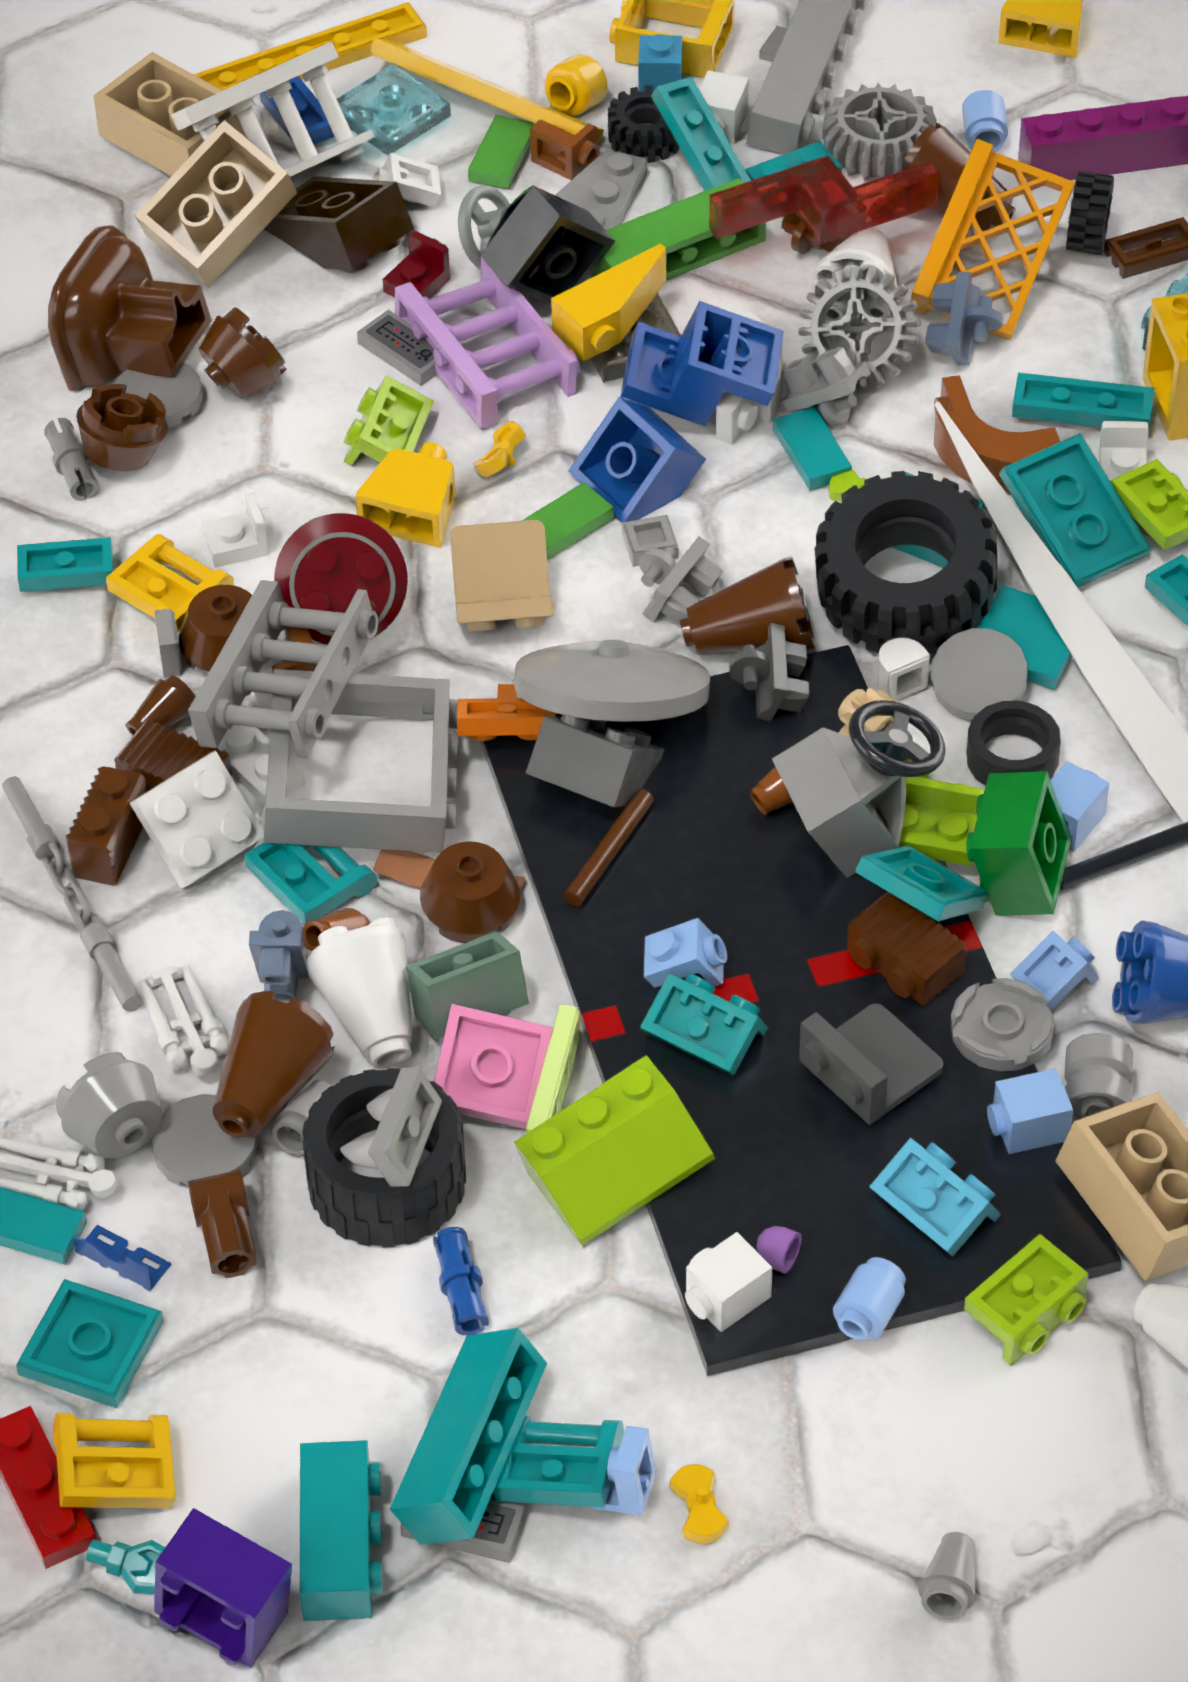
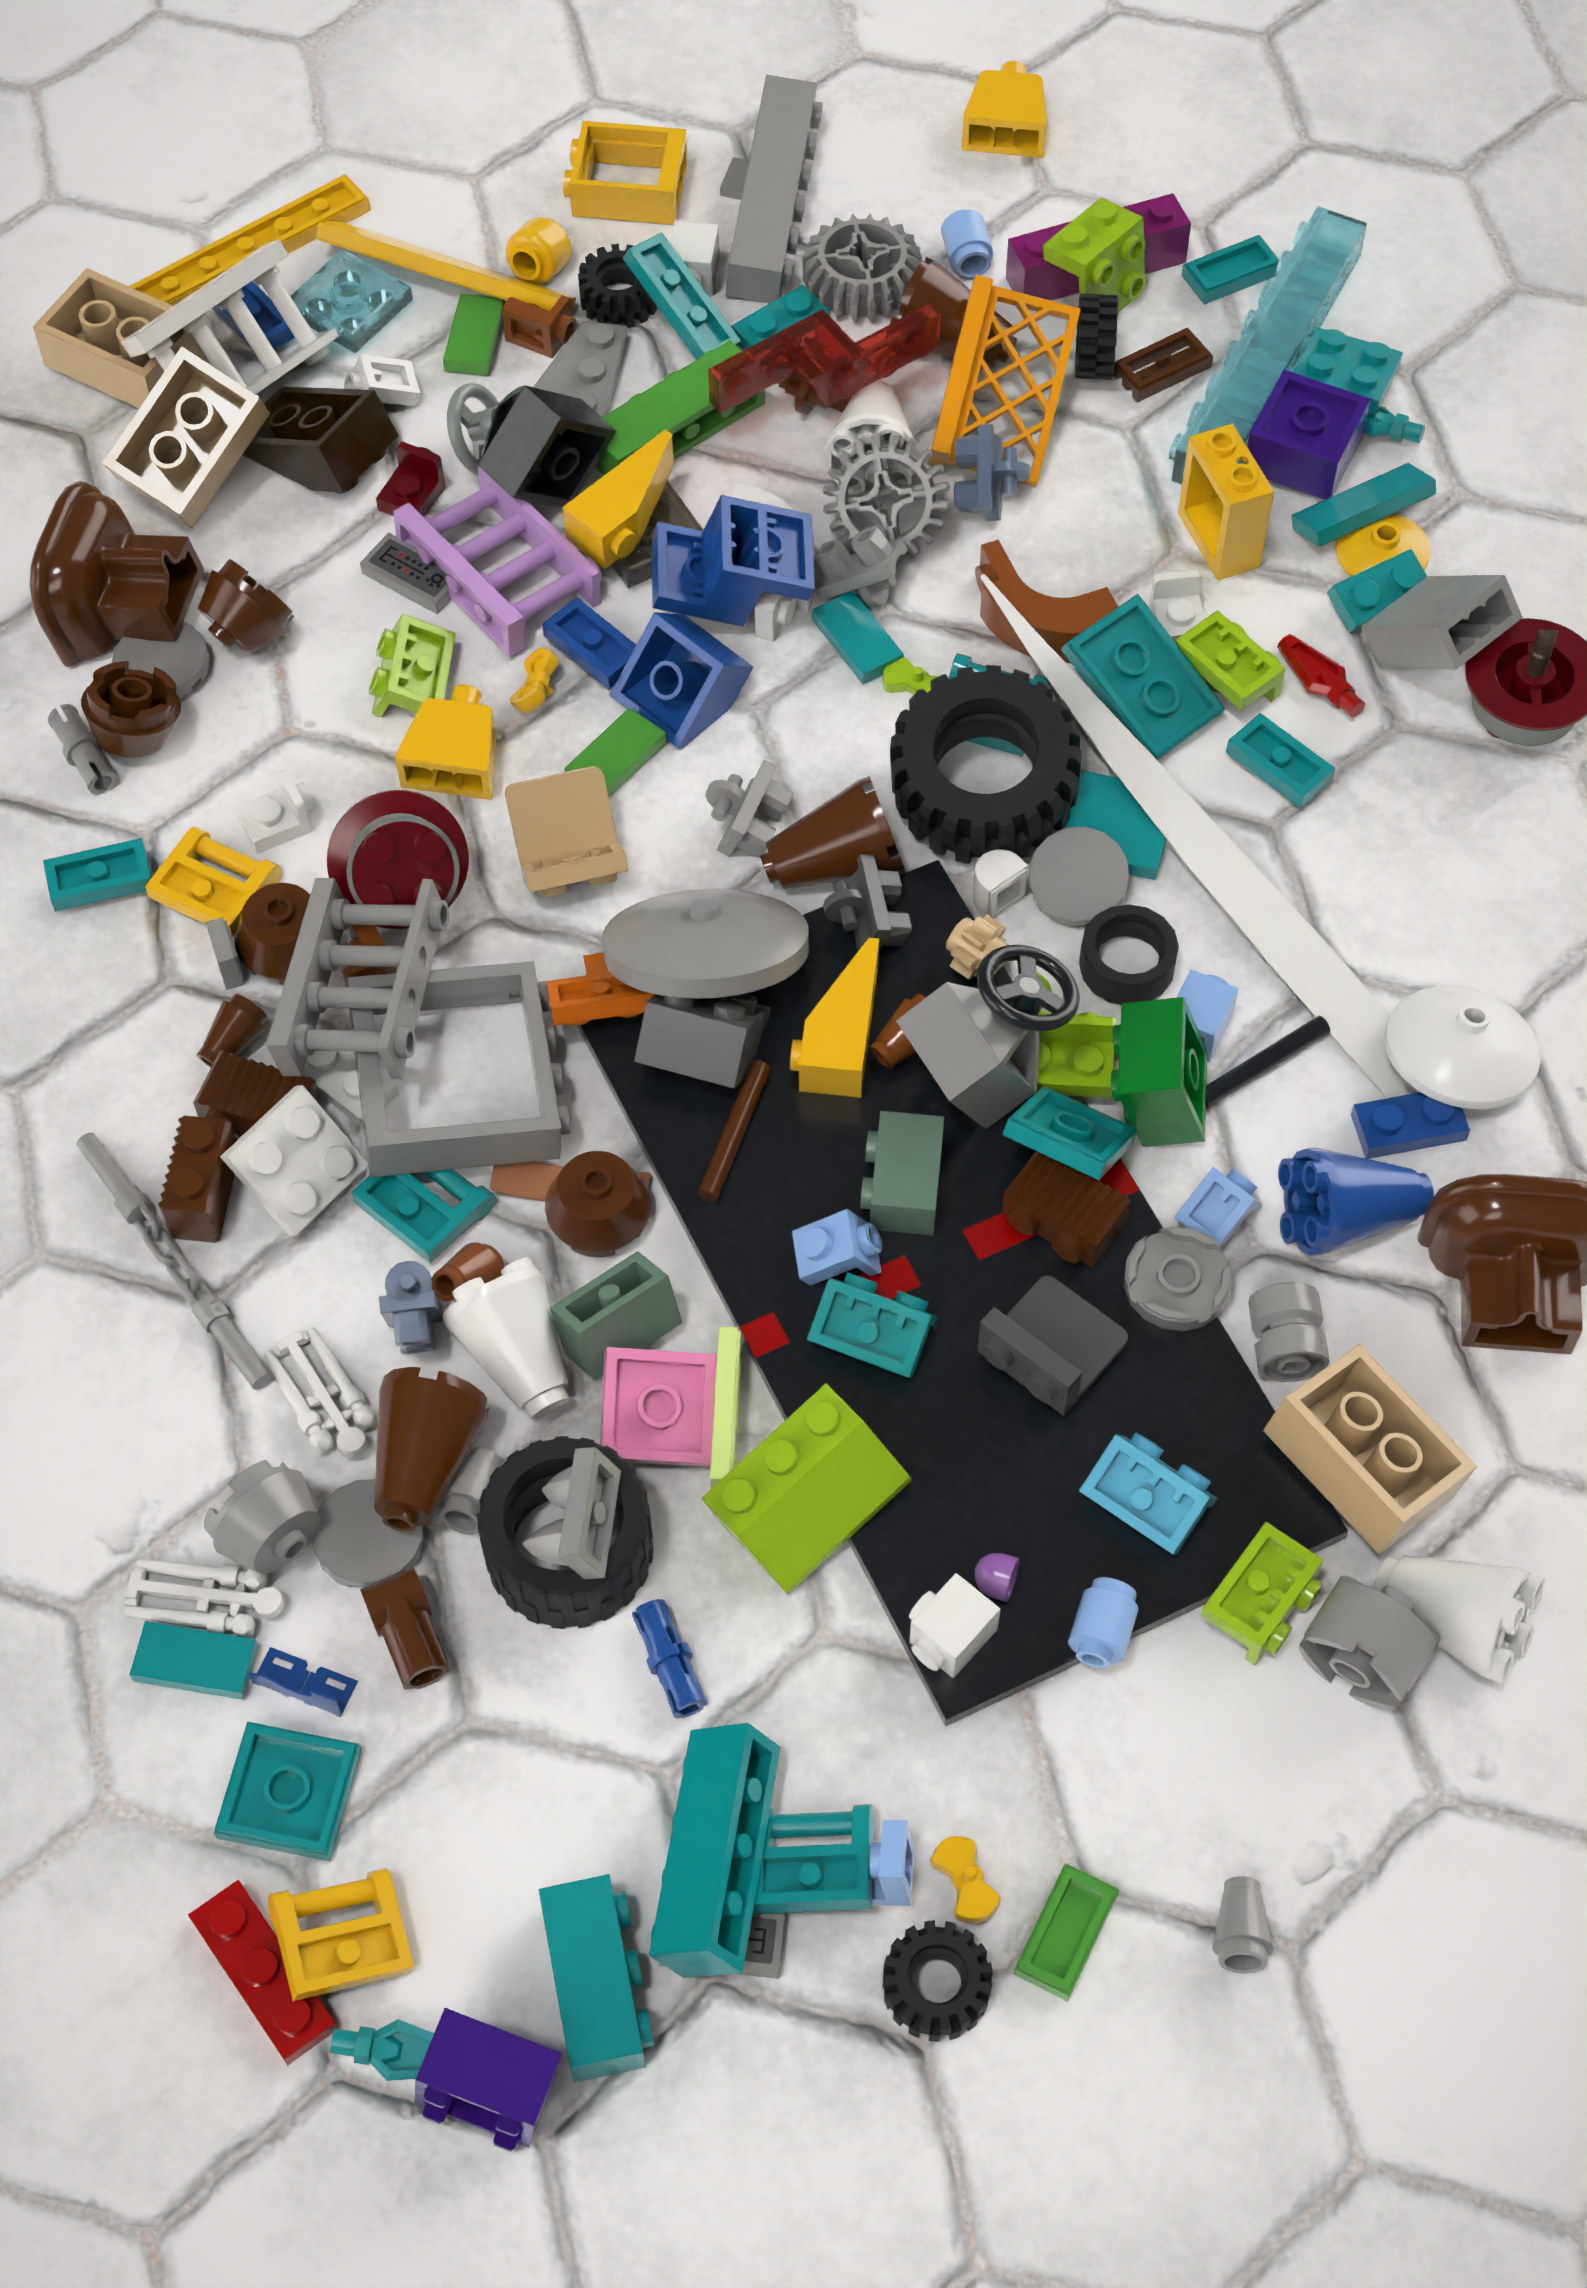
camera: 10 degrees left, 10 degrees up
light grey tile [622,515,678,567] -> none
dark azure brick [638,34,682,92] -> none
light blue brick [987,1068,1073,1154] -> none
teal plate [1012,372,1154,433] -> none
none -> blue plate [542,597,636,689]
none -> yellow slope [790,938,879,1098]
none -> sand green brick [860,1111,944,1236]
none -> black tyre [882,1920,993,2042]
none -> bright green tile [1013,1863,1119,2002]
none -> lime bracket [1043,197,1146,312]
none -> light grey brick [1299,1575,1441,1710]

